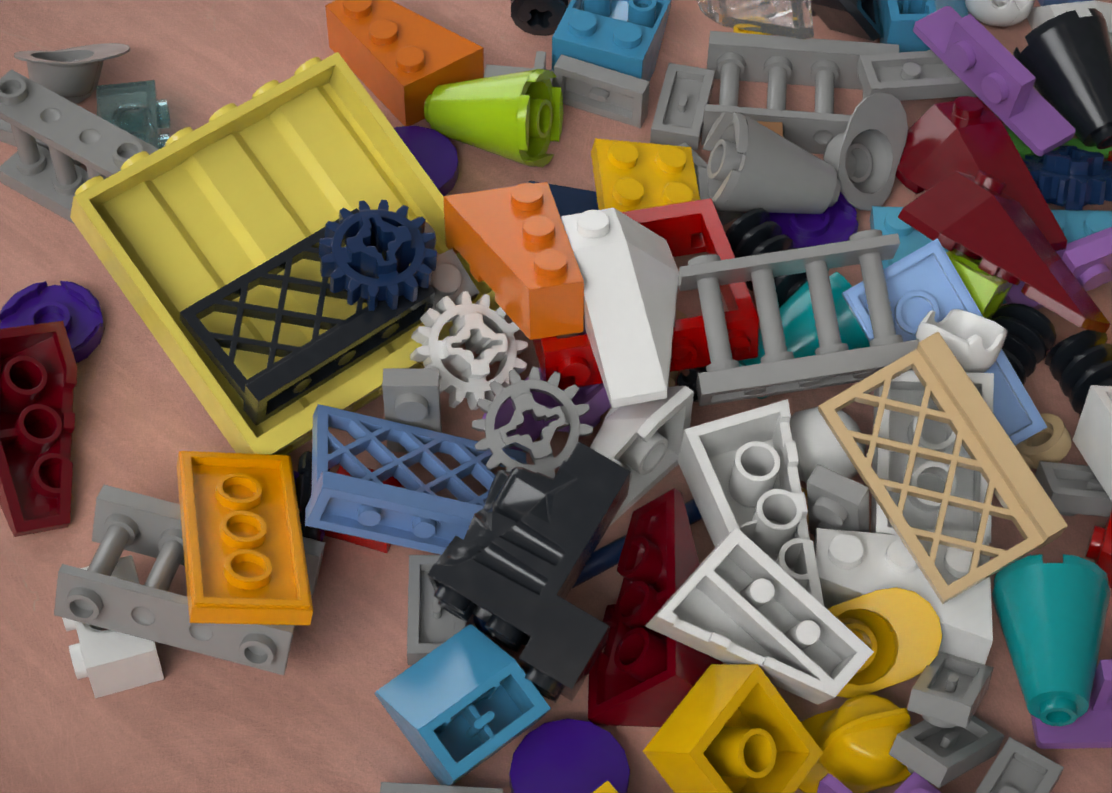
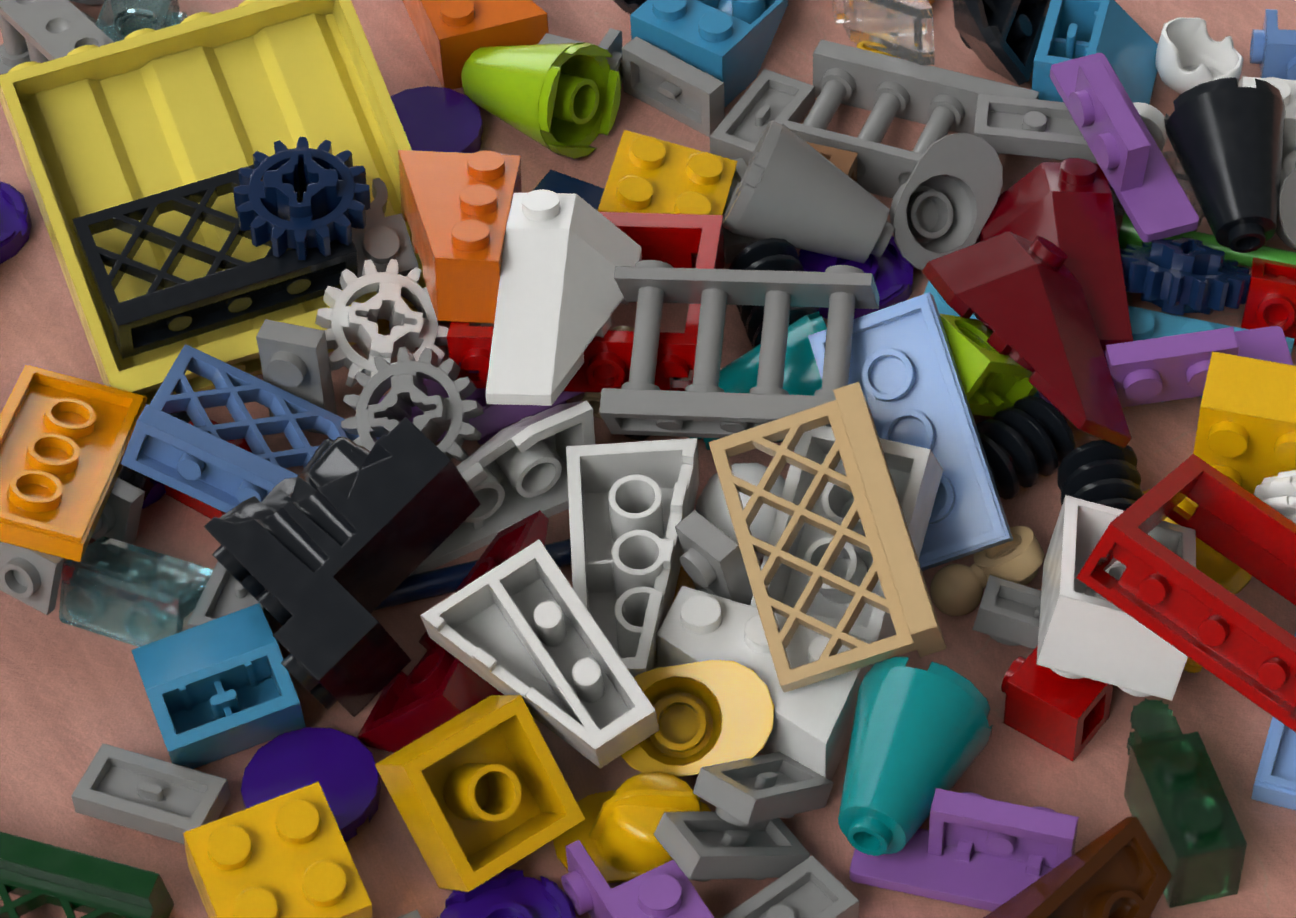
camera: 20 degrees right, 5 degrees down
white hair [915,309,1008,373] -> none
none -> clear light blue bracket [59,536,213,647]

